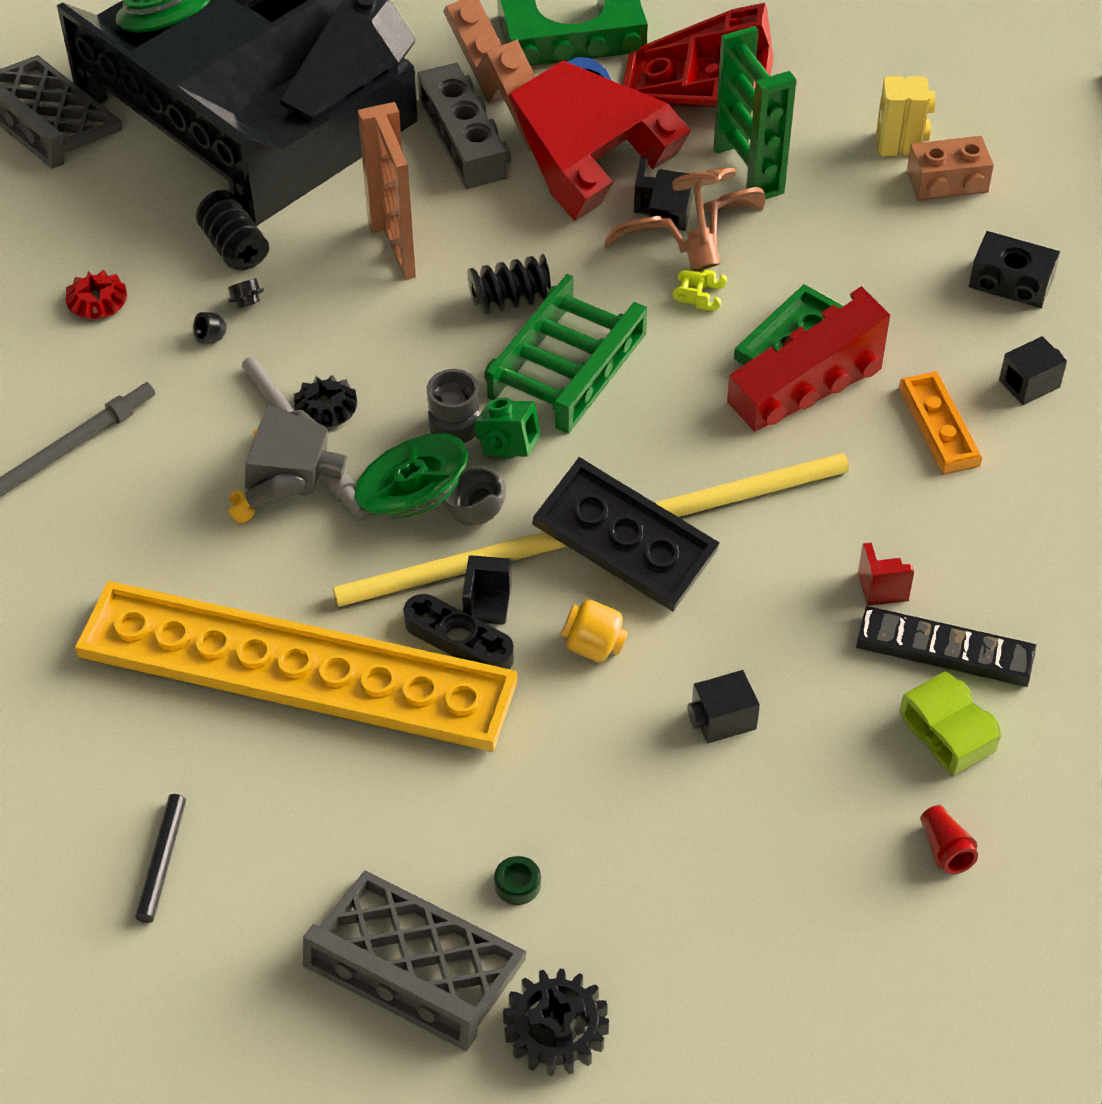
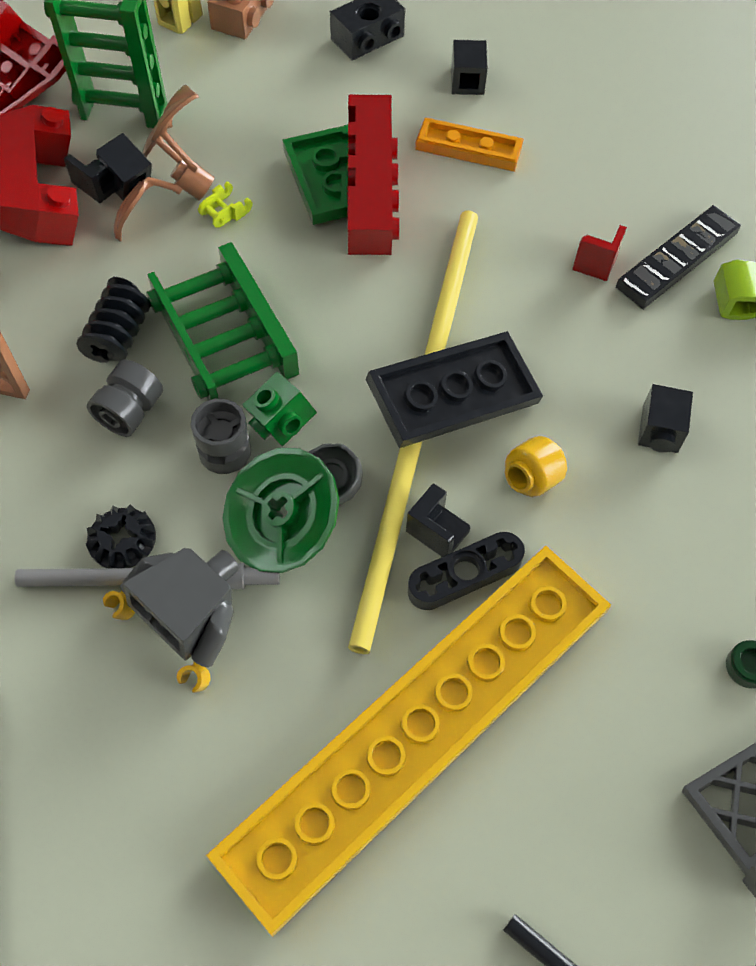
camera: 60 degrees left, 10 degrees up
none -> dark grey wheel [86,359,163,437]

